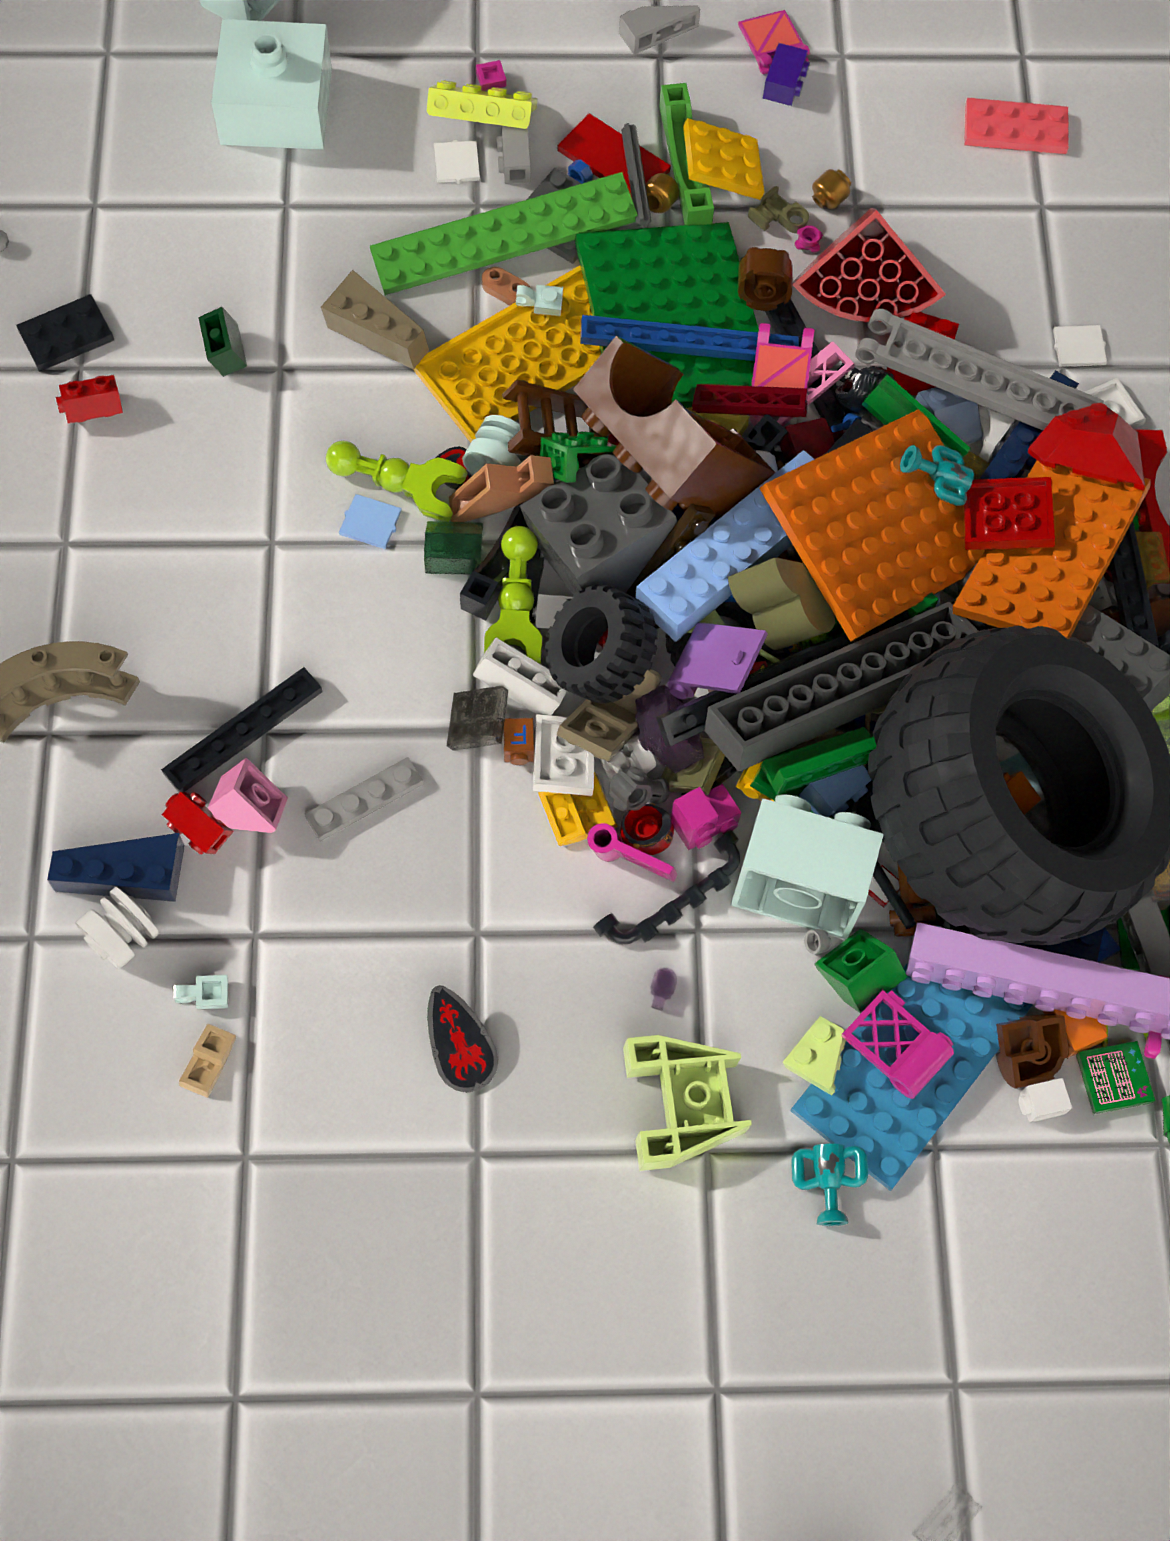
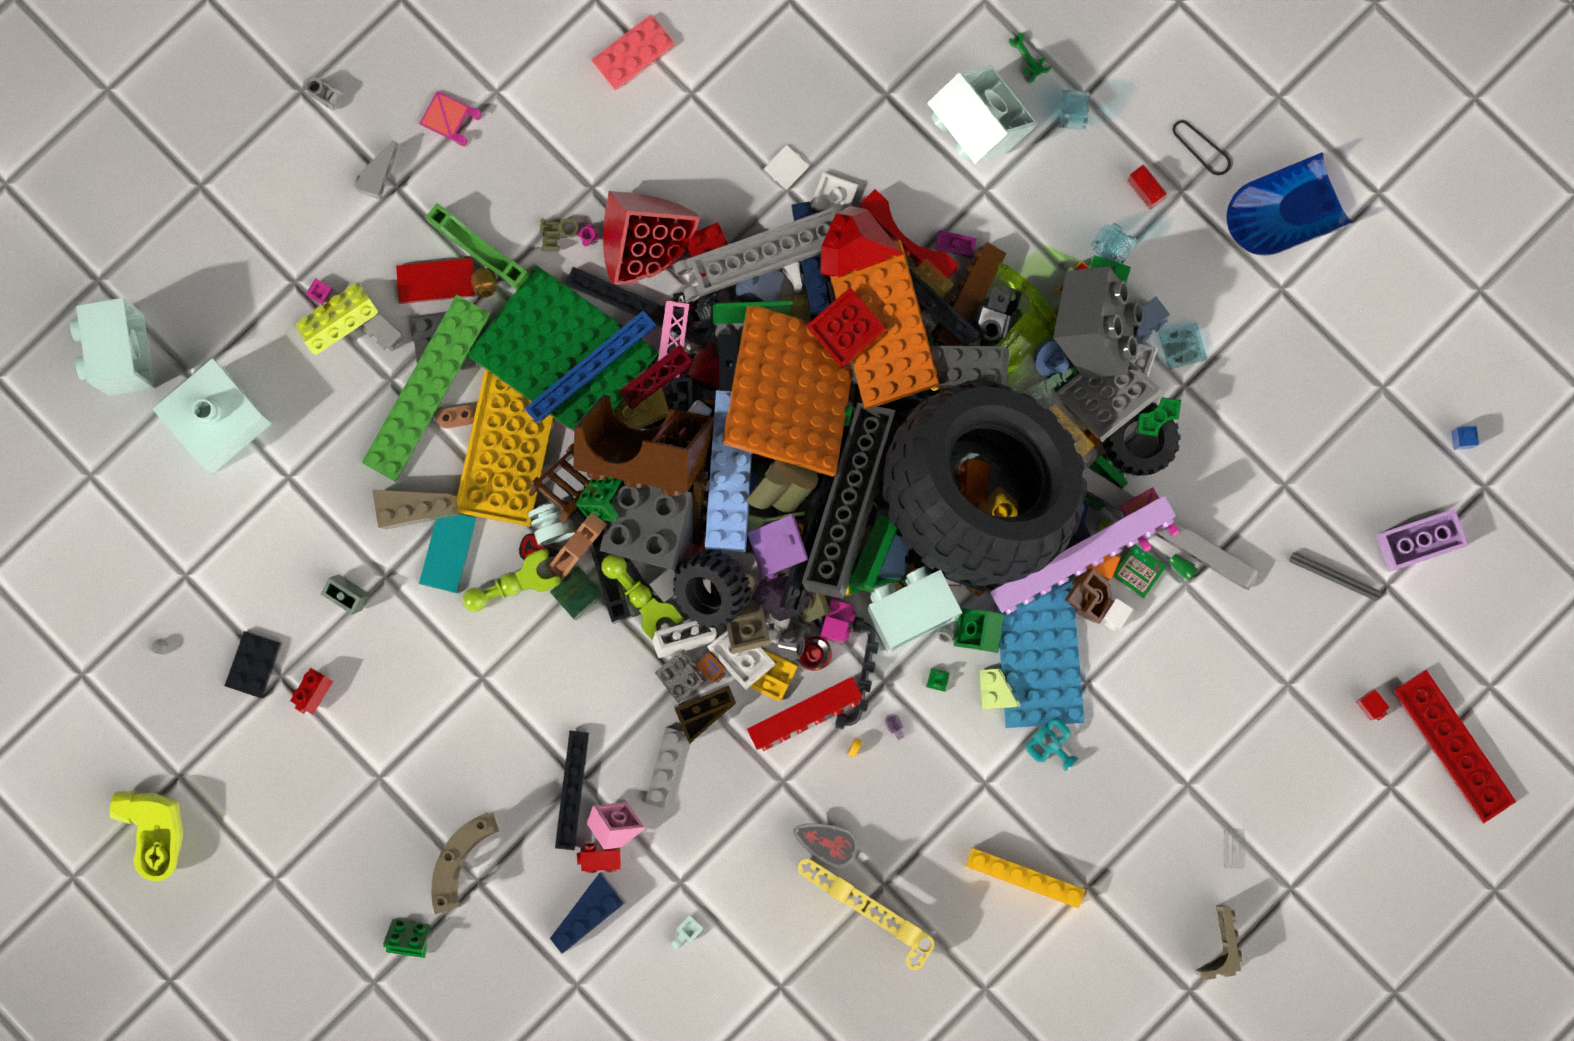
camera: 35 degrees left, 15 degrees up
white wheel [75,887,159,969] -> none
tan slope [179,1024,236,1098] -> none
light blue piece [339,494,402,549] -> none
white piece [434,140,480,184] -> none
light aqua plate [516,285,563,316] -> none
blue tile [568,160,593,183] -> none
dark pink piece [587,823,678,882] -> none
dark grey axle [621,123,651,228] -> none
yellowish green wedge [623,1035,752,1171] -> none
yellow plate [683,118,765,200] -> none
reddish brown brick [738,247,793,311] -> none
coral flag [752,323,815,388] -> none
dark purple brick [762,43,810,106] -> none
pearl gold head [812,169,851,209] -> none
blue hand [831,413,861,432] -> none
dark pink piece [842,990,954,1099] -> none
teal piece [900,445,974,506] -> none
none -> teal tile [419,514,477,594]
none -> dark brown wedge [674,683,736,744]
none -> red brick [747,676,864,752]
none -> light yellow beam [798,859,934,970]
none -> yellow tile [847,738,862,758]
none -> green tile [926,668,950,692]
none -> yellow brick [965,848,1085,908]

